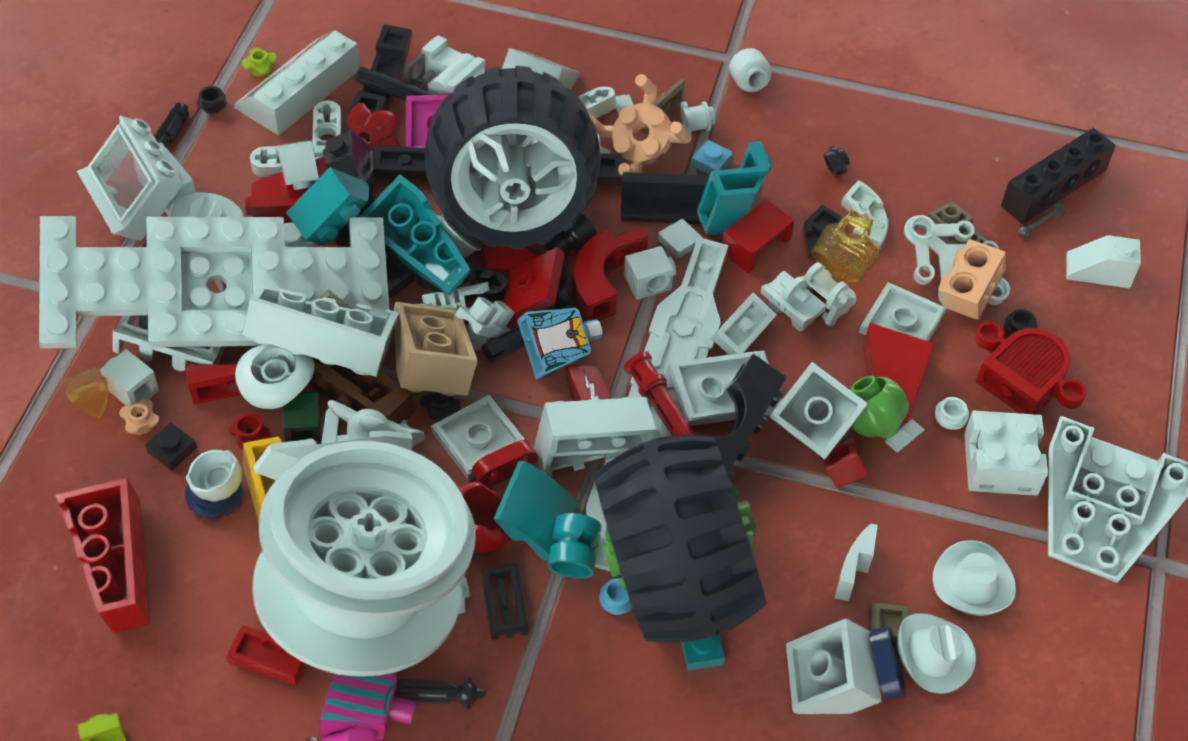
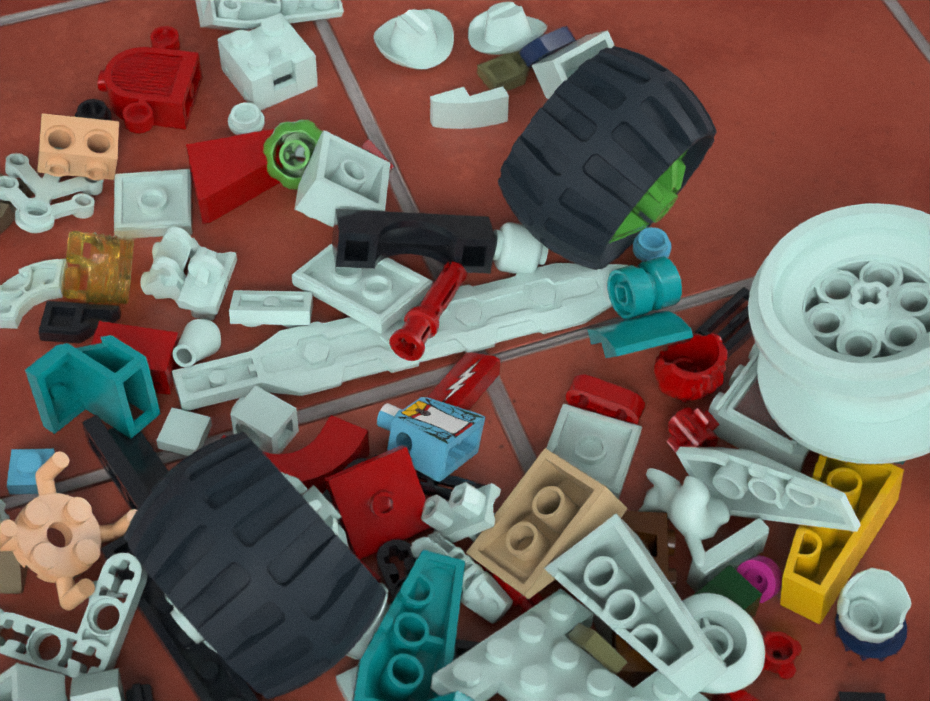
camera: 125 degrees left, 0 degrees up
light aqua wedge [534,397,656,477] -> none
none -> light aqua cone [173,319,221,367]

